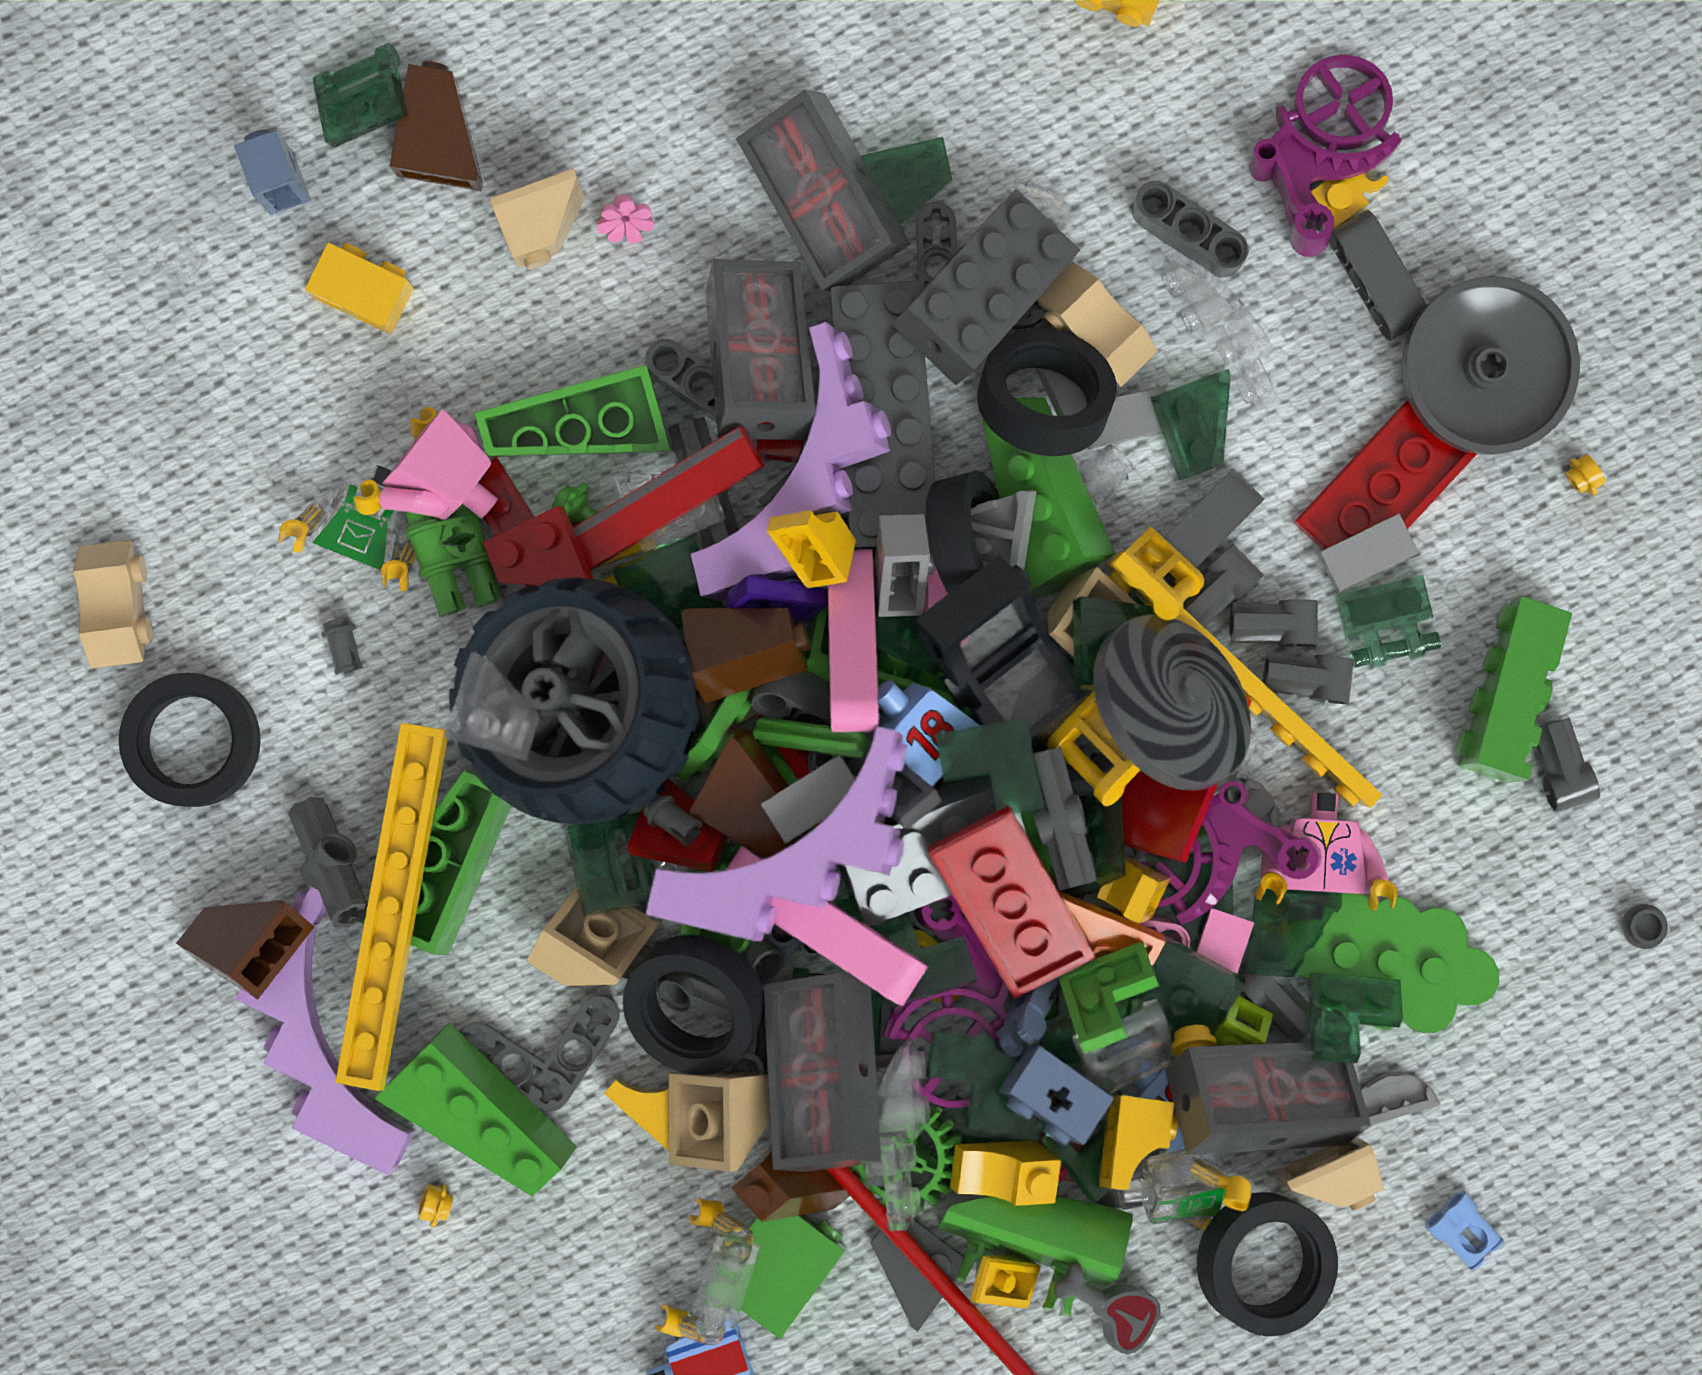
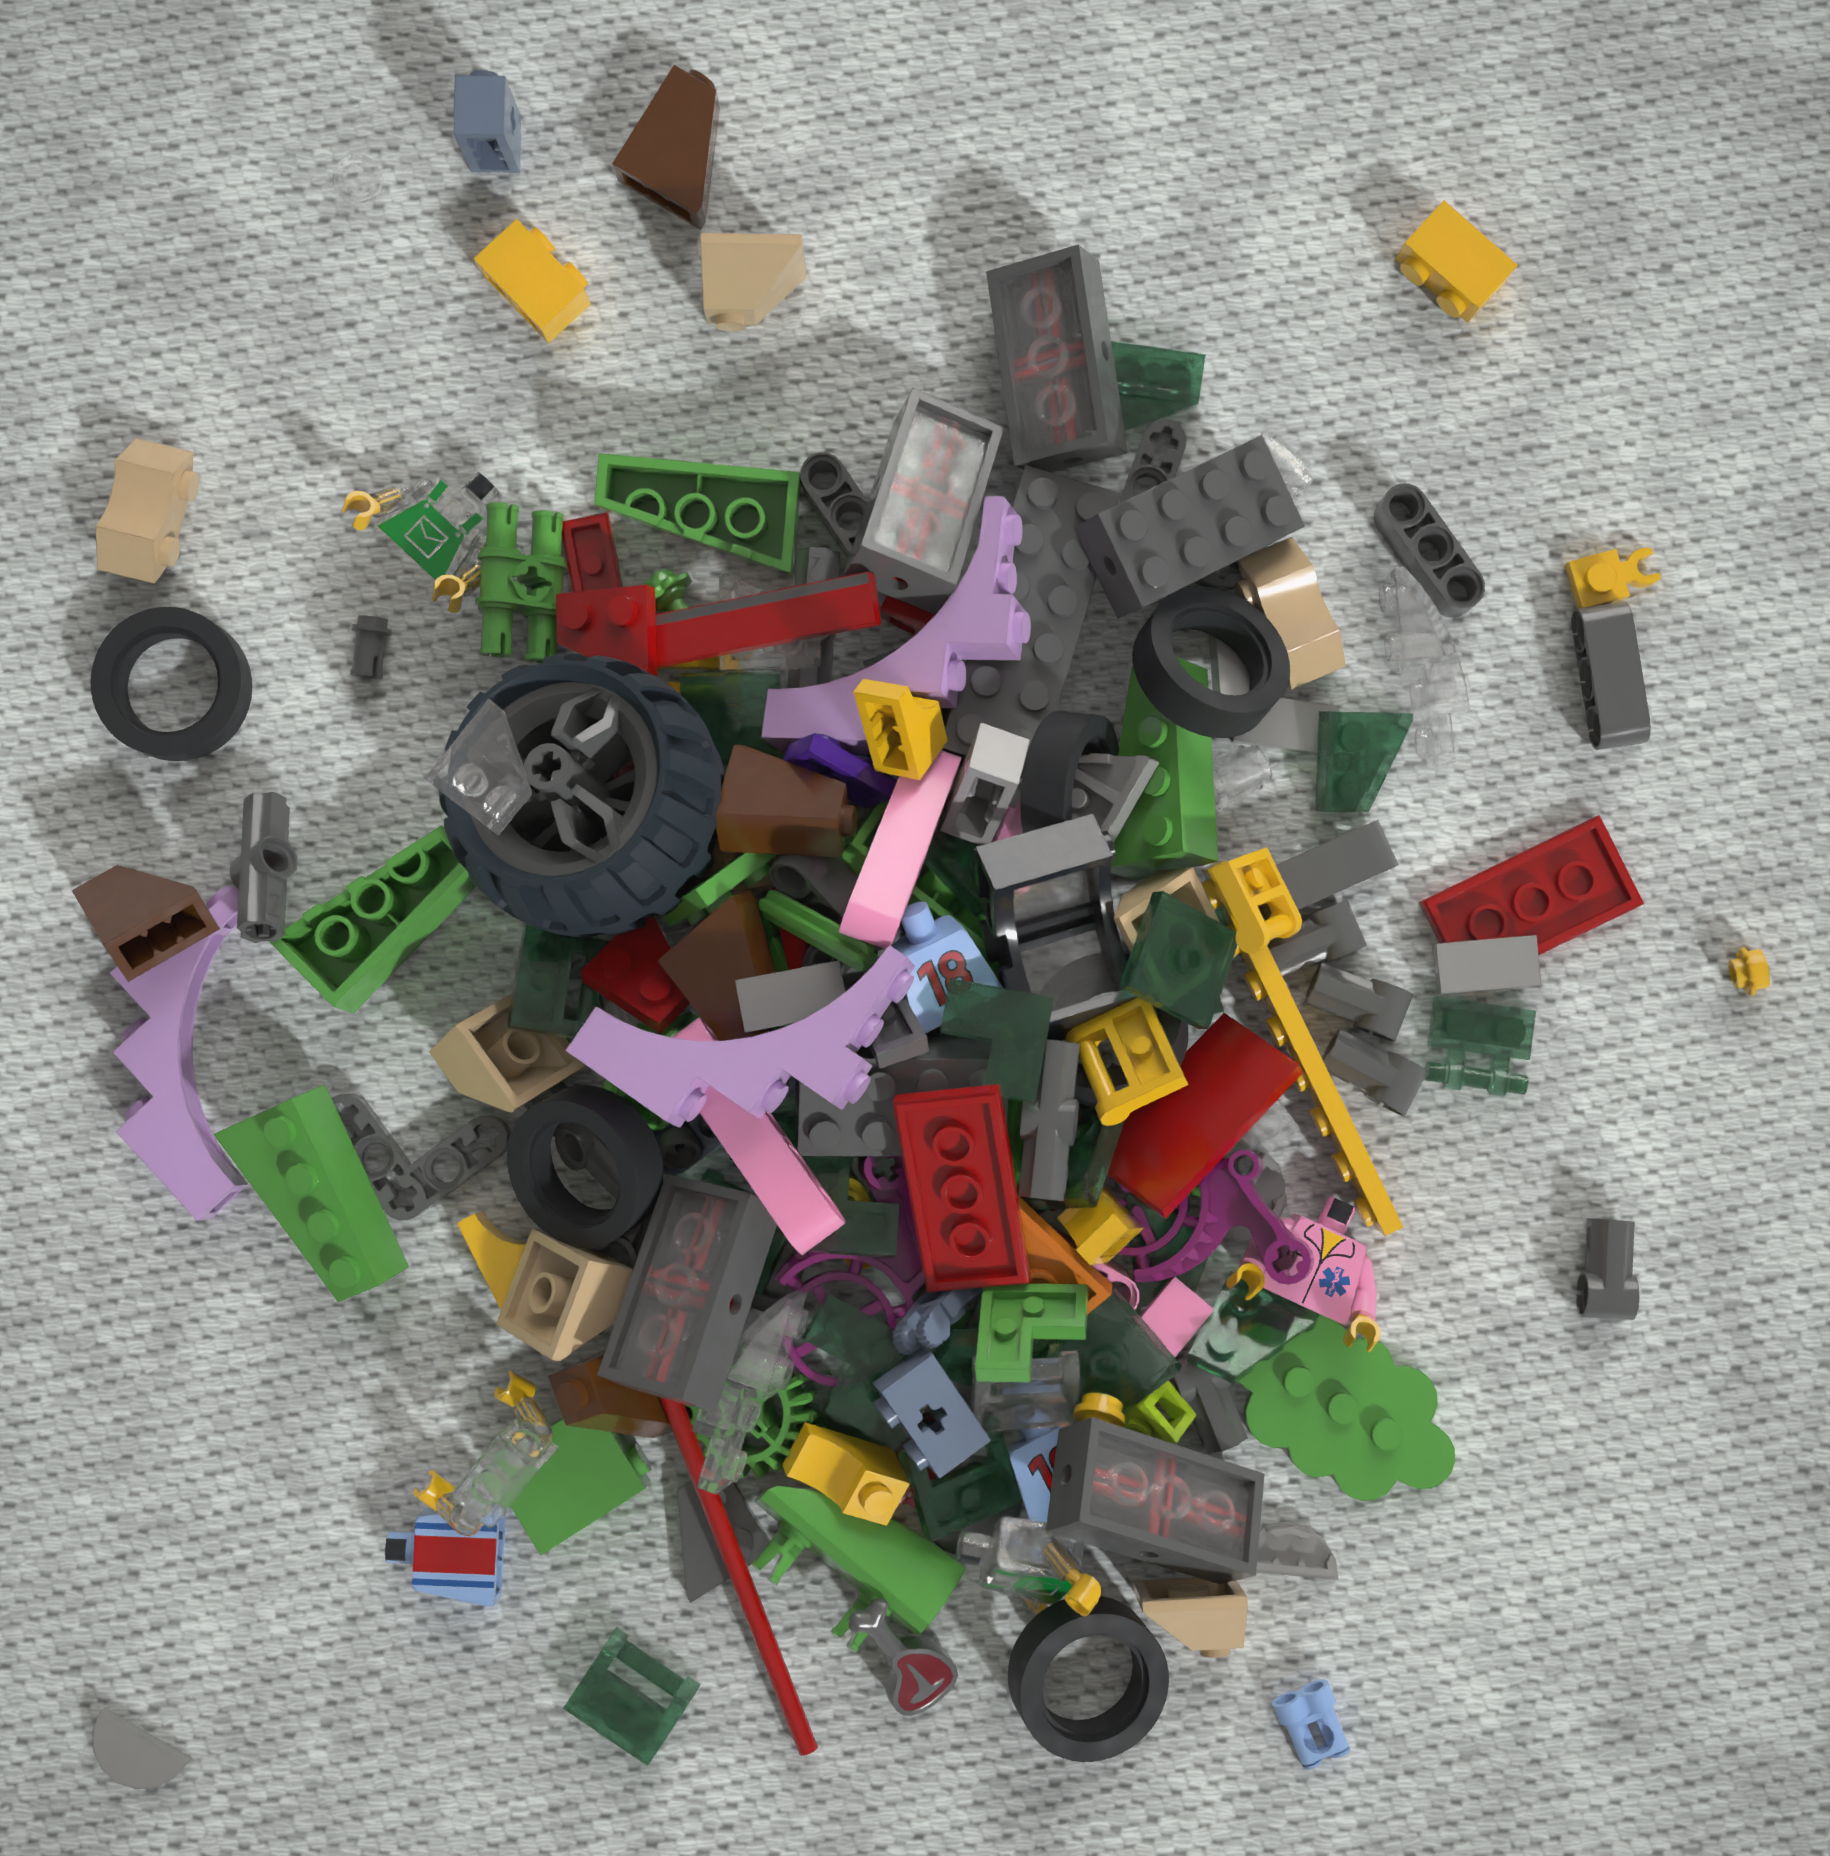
camera: 20 degrees right, 0 degrees up
clear green plate [313,43,408,148] -> none
yellow plate [335,723,449,1091] -> none
bright pink torso [354,407,498,520] -> none
yellow plate [418,1183,453,1227] -> none
bright pink plant [597,194,655,243] -> none
dark grey pin [643,794,703,846] -> none
yellow slope [970,1255,1041,1309] -> none
dish [1093,615,1251,790] -> none
yellow arch [1099,1095,1178,1190] -> none
magenta piece [1250,55,1402,257] -> none
clear green plate [1308,973,1403,1063] -> none
dark grey dish [1402,276,1580,455] -> none
bright green wedge [1455,596,1572,783] -> none
dark grey plate [1622,904,1668,949] -> none

